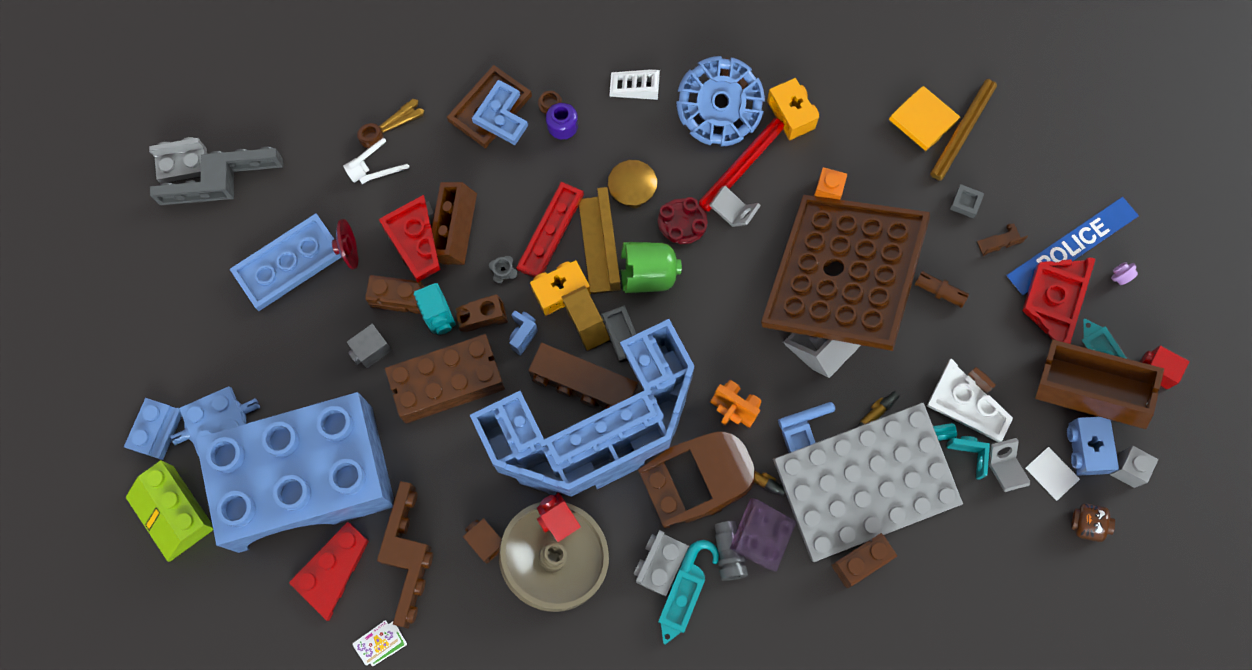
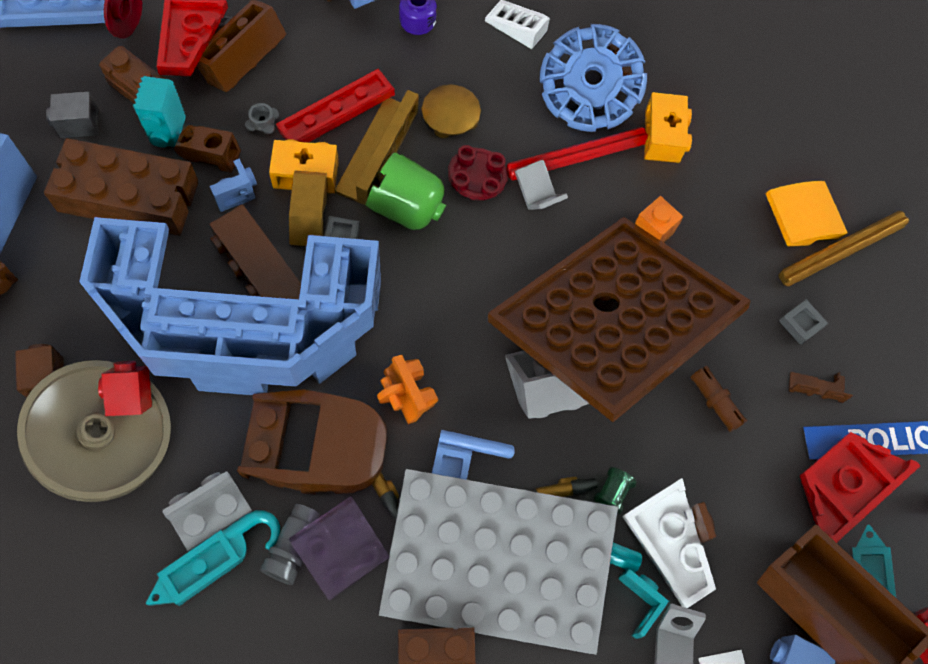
camera: 20 degrees right, 5 degrees down
none -> clear green bush [593,467,637,514]

